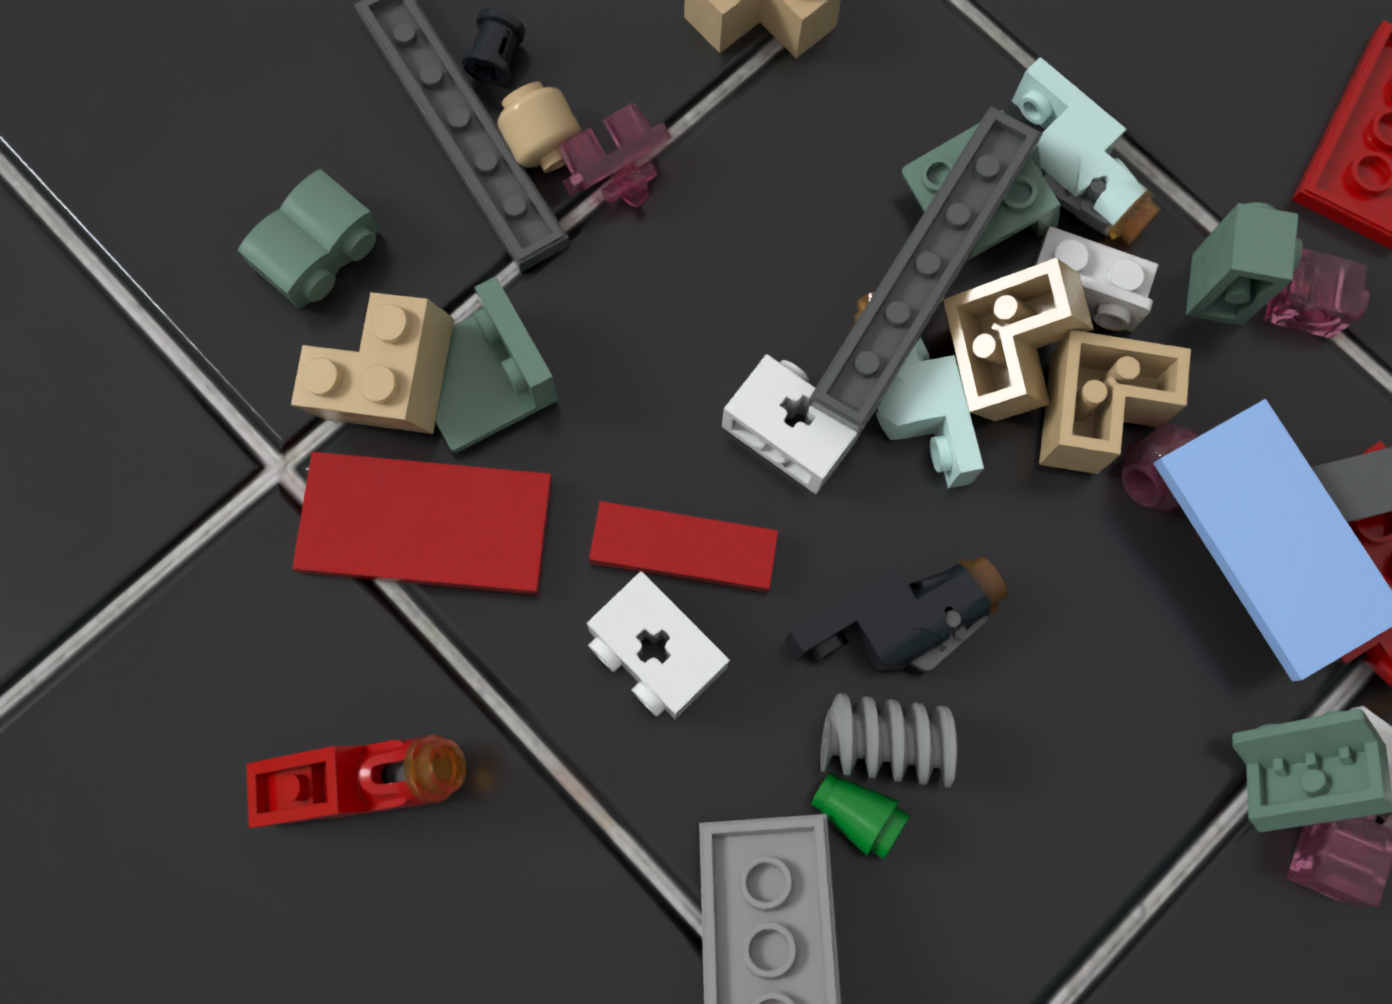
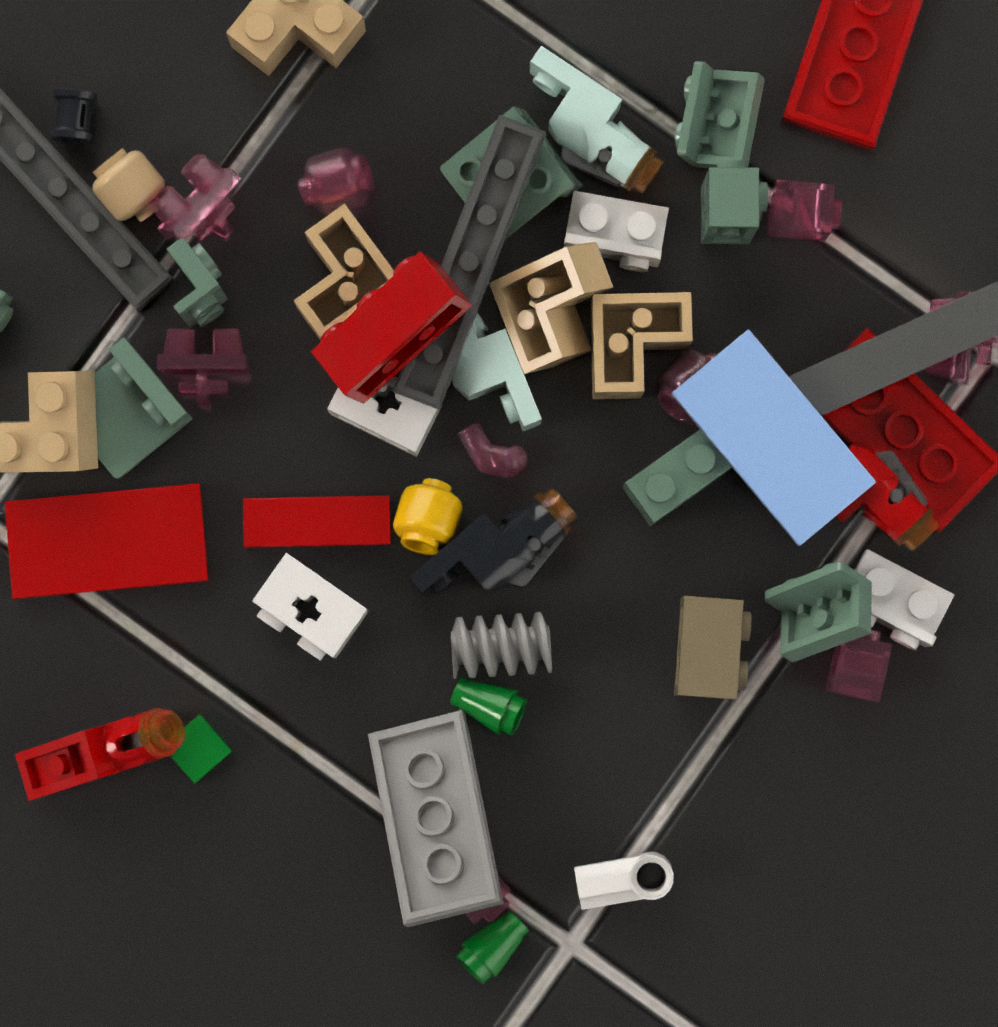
camera: 10 degrees left, 10 degrees up
none -> clear pink hips [157,329,250,408]
none -> sand green bracket [167,237,228,328]
none -> green tile [170,714,233,784]
none -> tan brick [294,203,394,341]
none -> clear pink head [298,147,374,216]
none -> red brick [310,251,473,404]
none -> yellow head [393,478,463,555]
none -> clear pink arm [458,422,528,478]
none -> sand green brick [622,429,732,527]
none -> dark tan brick [674,596,751,700]
none -> sand green bracket [675,61,765,169]

